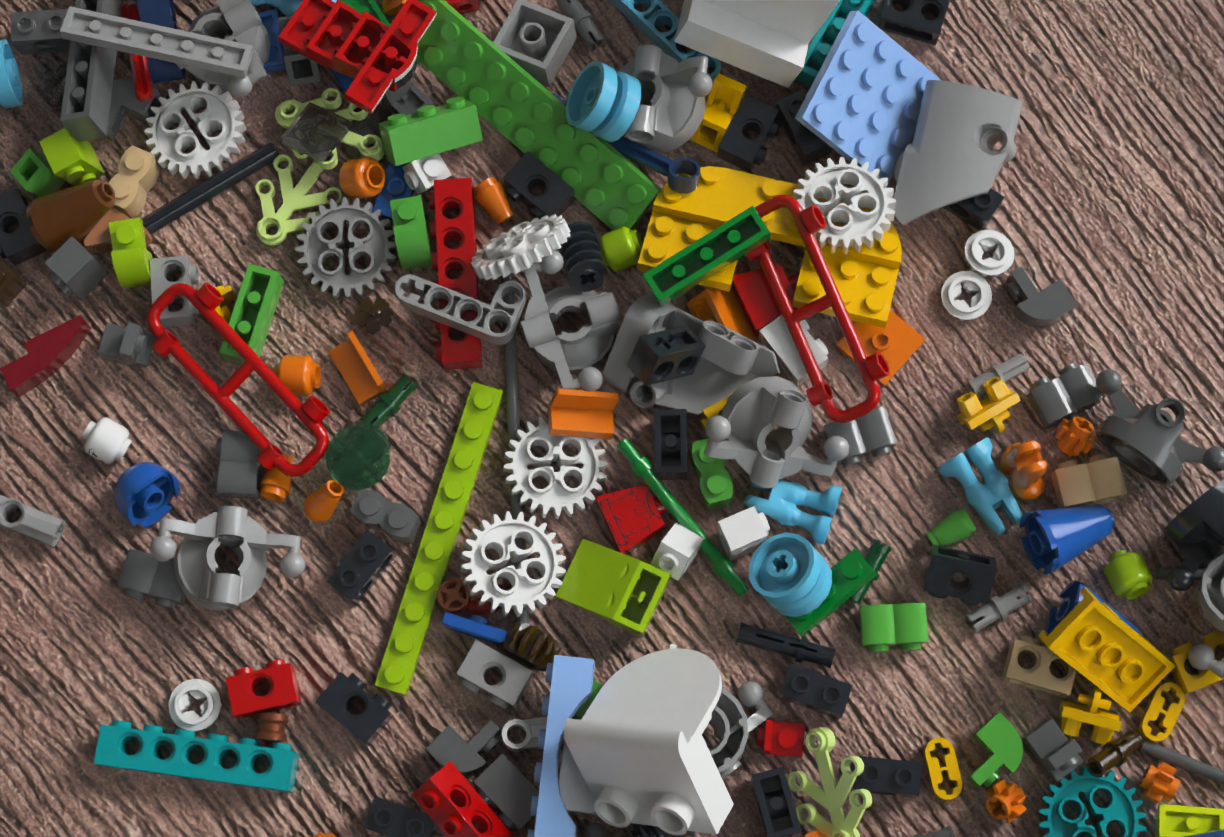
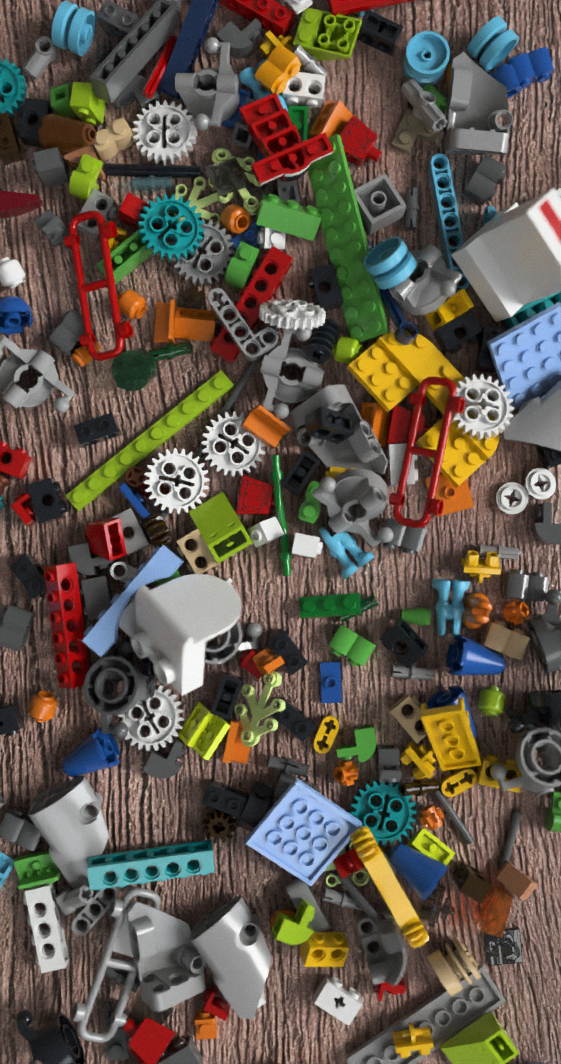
camera: 30 degrees right, 10 degrees up
light grey plate [60,6,254,78] -> none
orange cone [304,479,344,522] -> none
dark grey brick [350,490,422,544] -> none
orange cone [473,176,514,225] -> none
green brick [643,206,770,307] -> none
black pin [736,622,836,669] -> none
medium azure wheel [749,532,832,617] -> none
none -> red bracket [11,493,36,526]
none -> red torso [84,518,127,561]
none -> red torso [119,192,162,230]
none -> clear light blue pin [132,175,173,192]
none -> teal gear [138,194,205,262]
none -> orange panel [174,307,217,341]
none -> tan brick [176,529,218,574]
none -> orange bracket [252,647,285,675]
none -> blue plate [320,661,342,703]

